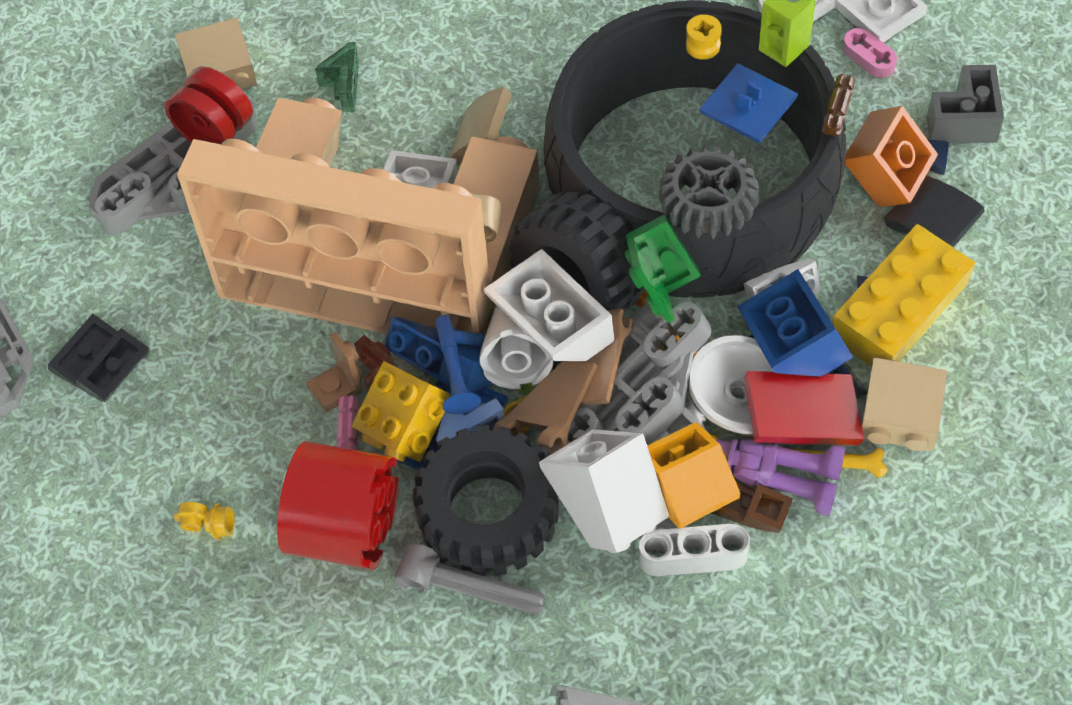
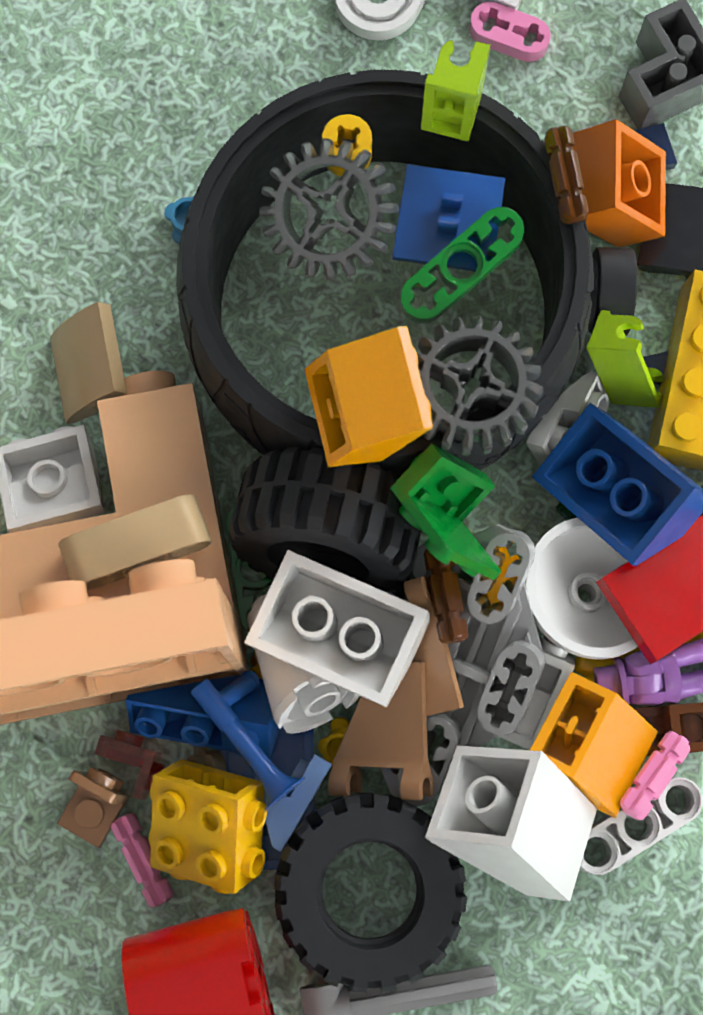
camera: 30 degrees left, 20 degrees up
none -> dark grey gear [259,138,399,280]
none -> light orange slope [304,326,433,467]
none -> green beam [401,207,524,324]
none -> reddish brown axle [423,549,469,644]
none -> lime hinge [586,310,664,408]
none -> black tyre [588,247,637,336]
none -> bright pink axle [620,731,690,821]

